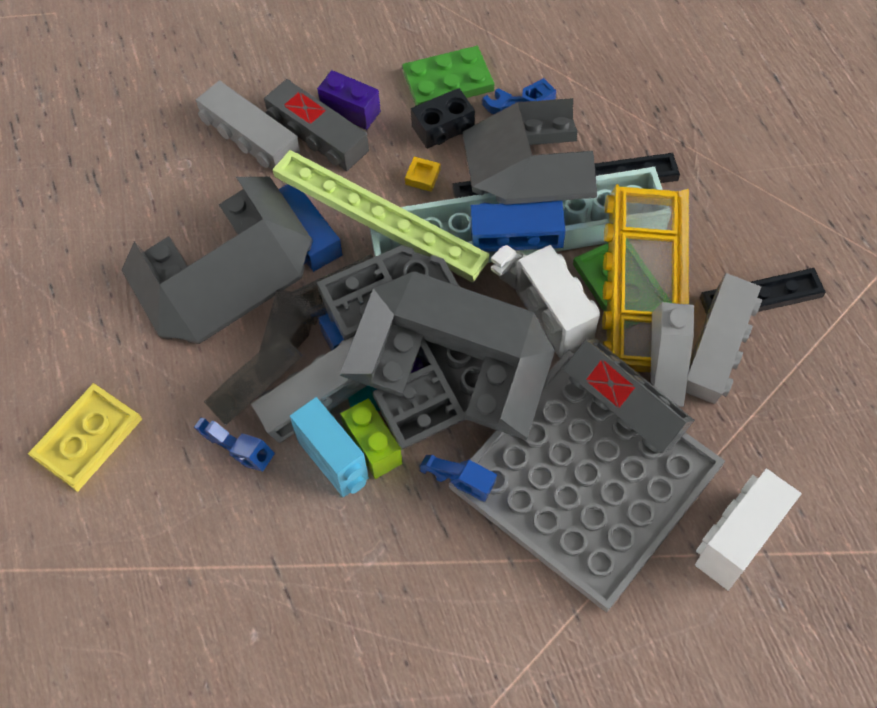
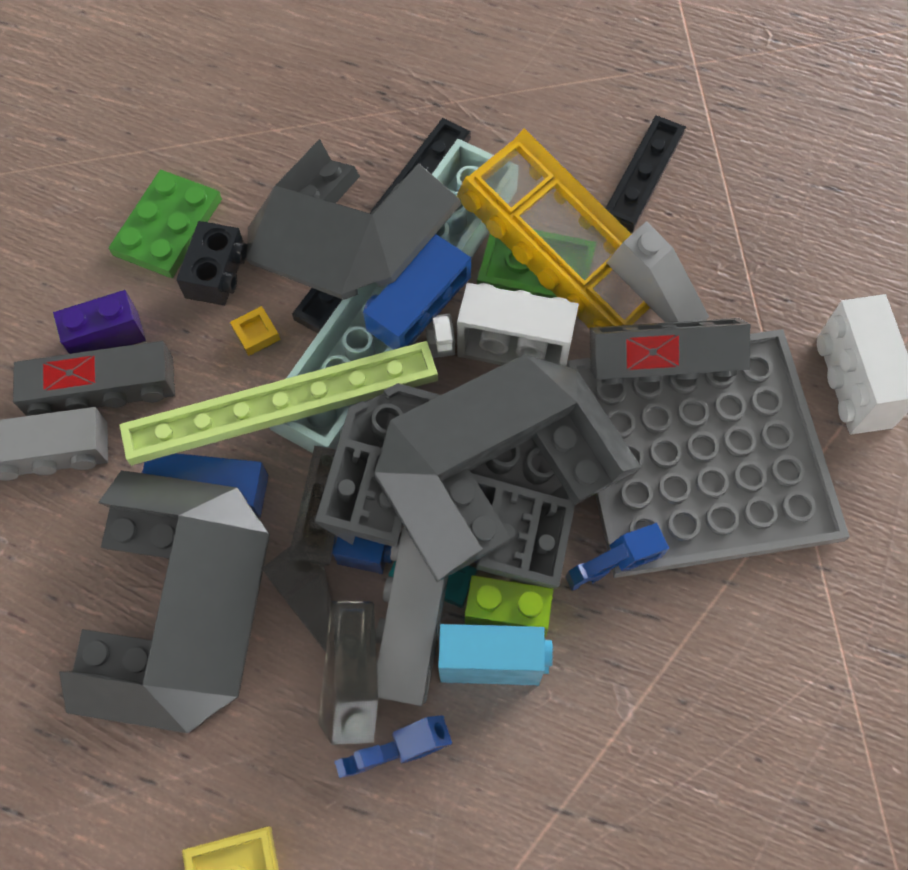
camera: 50 degrees left, 5 degrees up
blue piece [482,78,556,114] -> none
light grey brick [686,273,762,404] -> none

